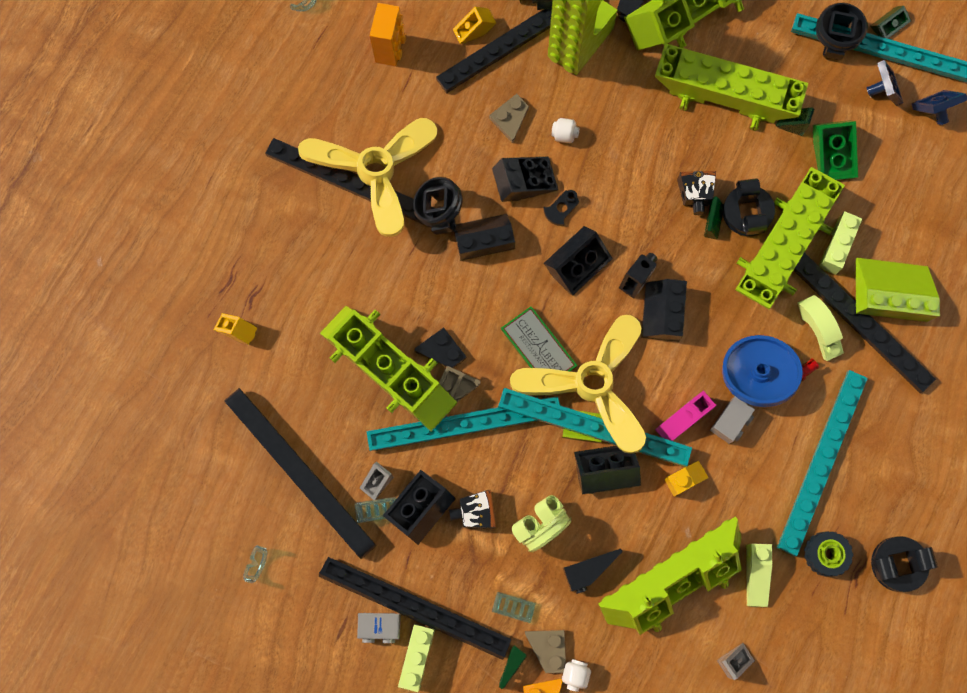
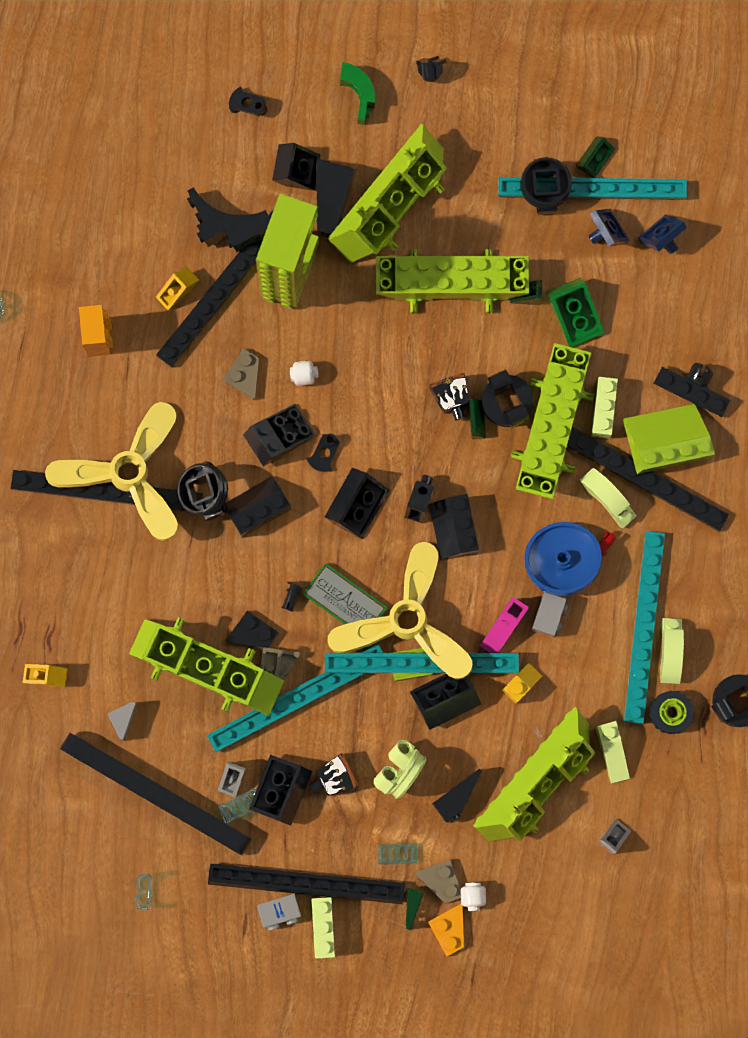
camera: 25 degrees left, 5 degrees up
none -> light grey slope [108,702,137,741]
none -> black pin [281,581,305,612]
none -> black plate [653,363,730,417]
none -> yellowish green arch [660,618,684,684]

